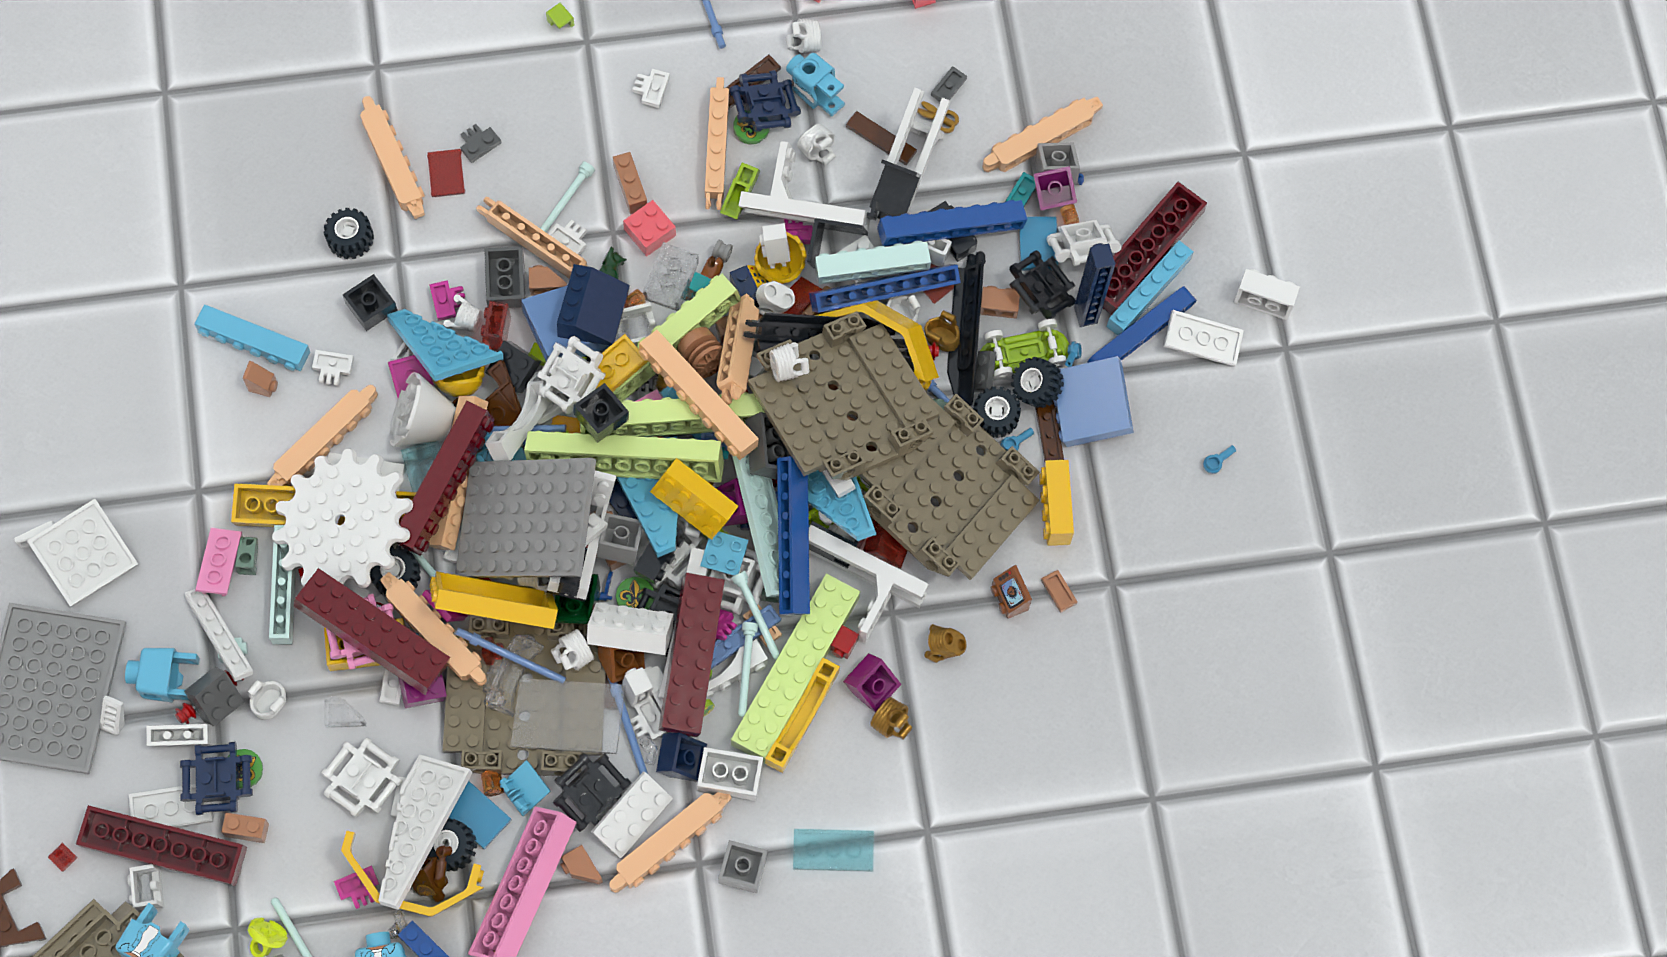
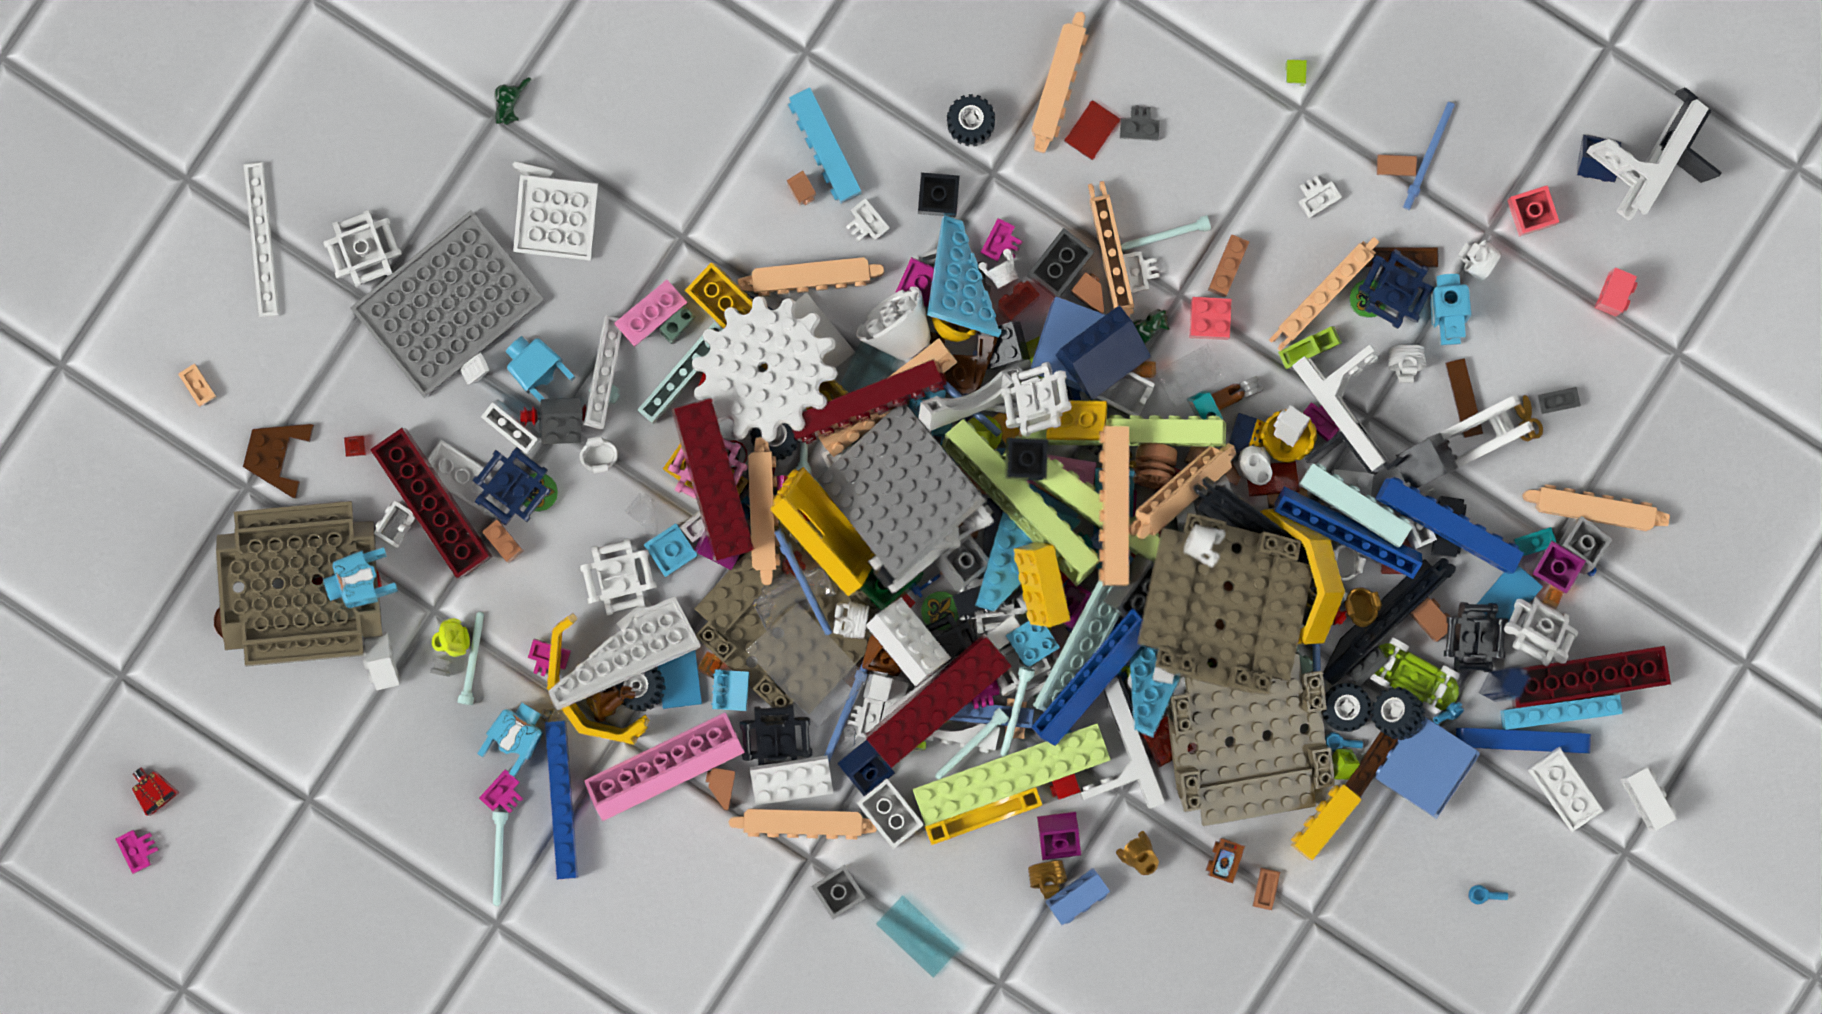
camera: 45 degrees right, 15 degrees up
none -> medium azure plate [644,523,698,577]
none -> medium blue brick [1045,868,1110,925]
none -> lime panel [1332,749,1360,780]
none -> nougat tile [1377,155,1417,177]

